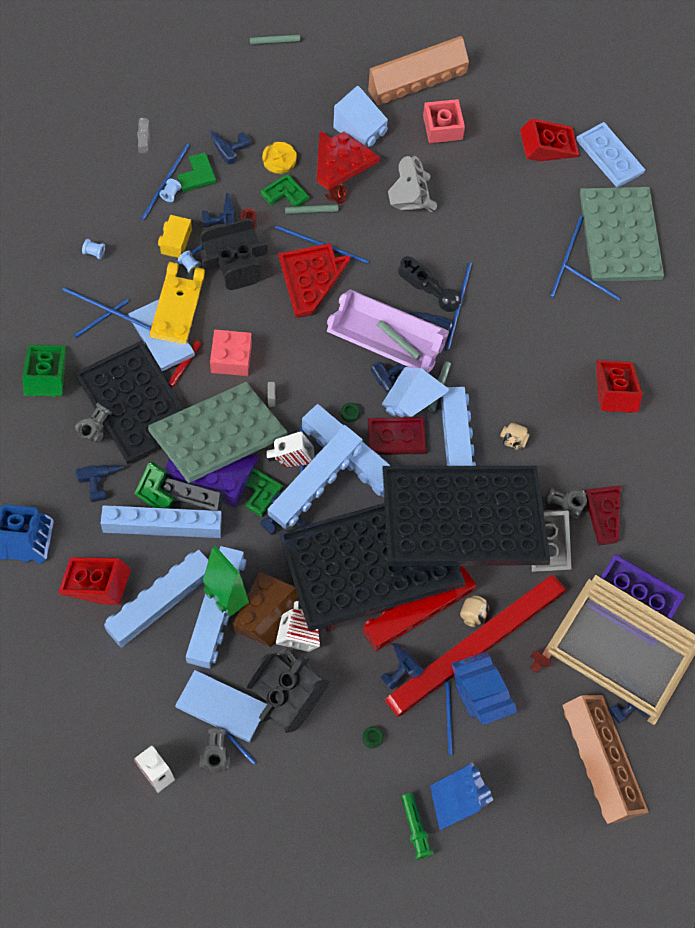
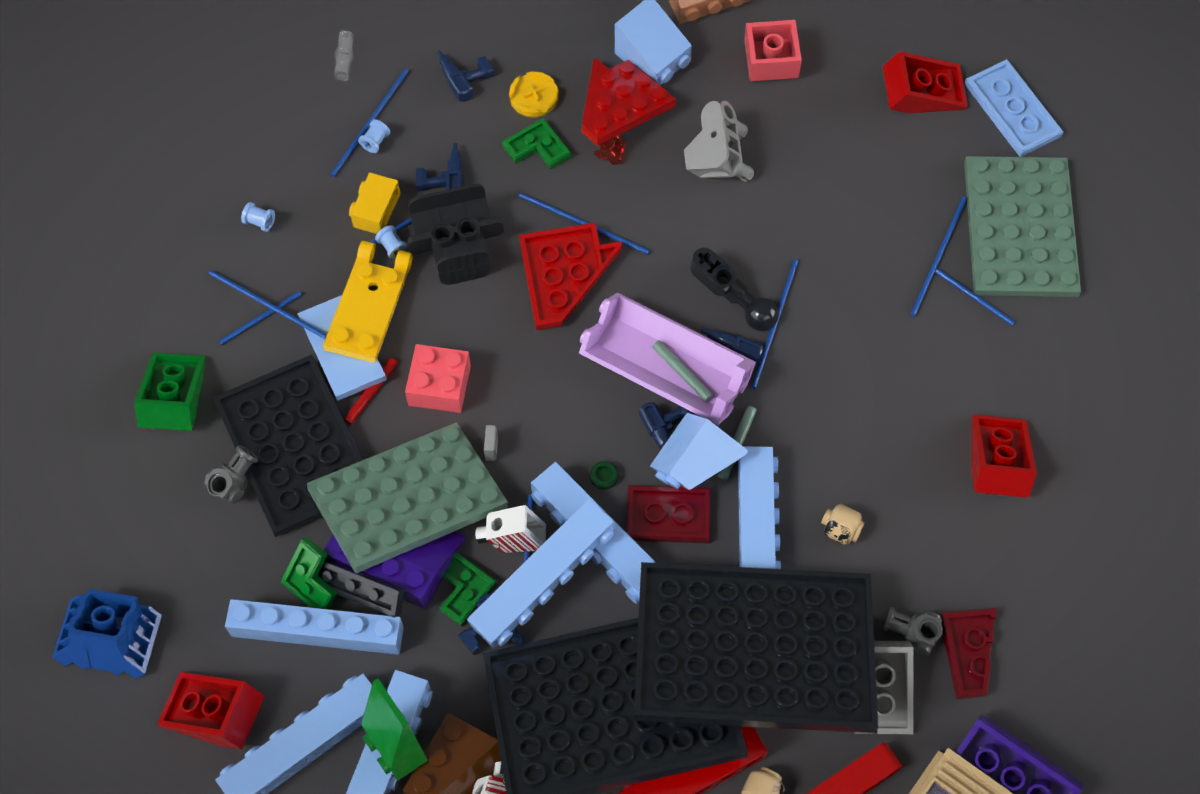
camera: 10 degrees right, 0 degrees up
dark blue piece [75,465,124,502] -> none
green tile [177,153,216,192] -> none
clear red bush [240,208,256,229] -> none
sand green bar [285,204,338,214] -> none

